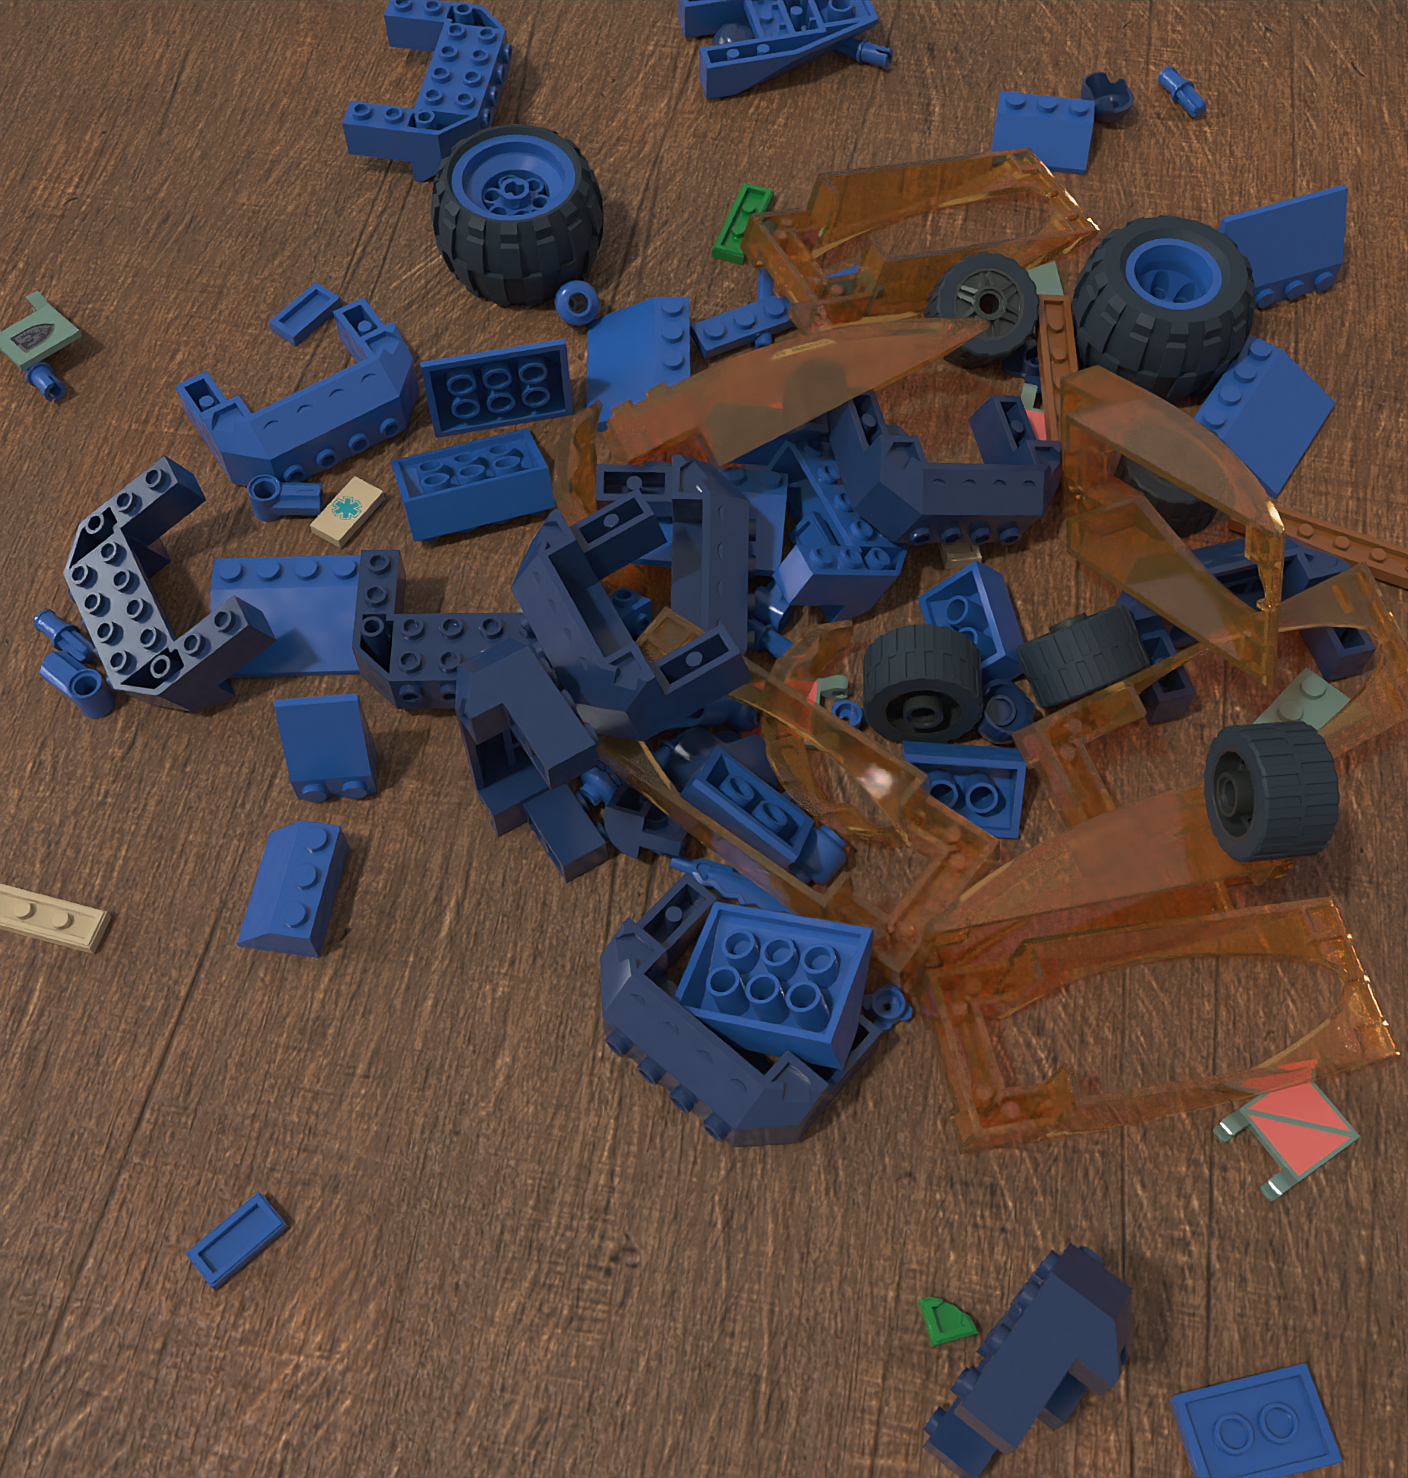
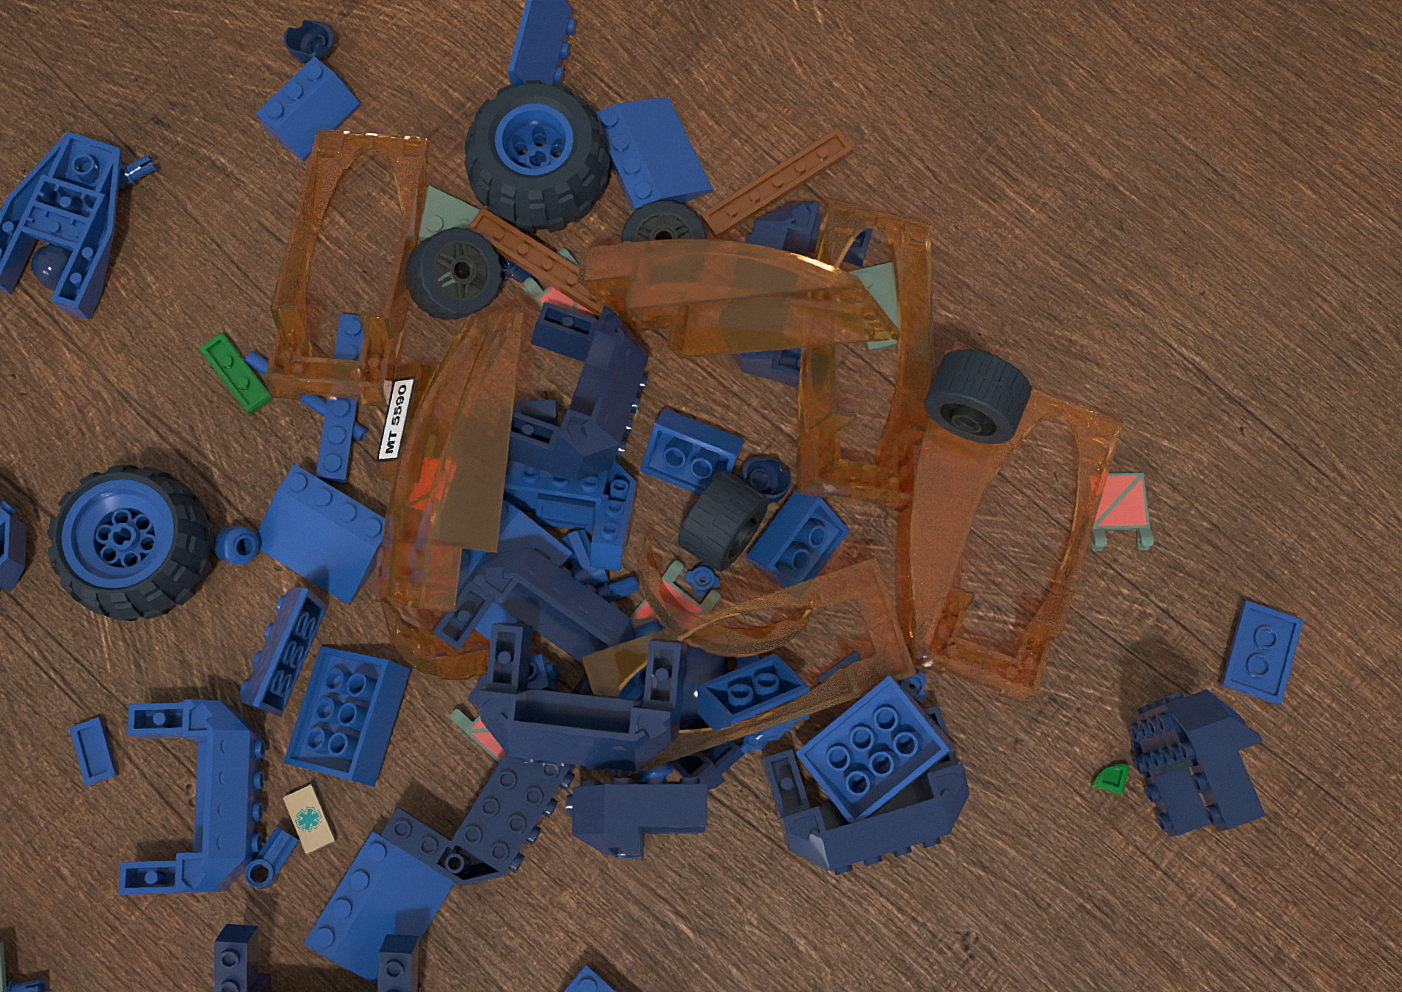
camera: 60 degrees left, 15 degrees up
blue slope [274,693,378,802] -> none
blue head [788,824,847,885] -> none
black wheel [1015,603,1150,708] -> none

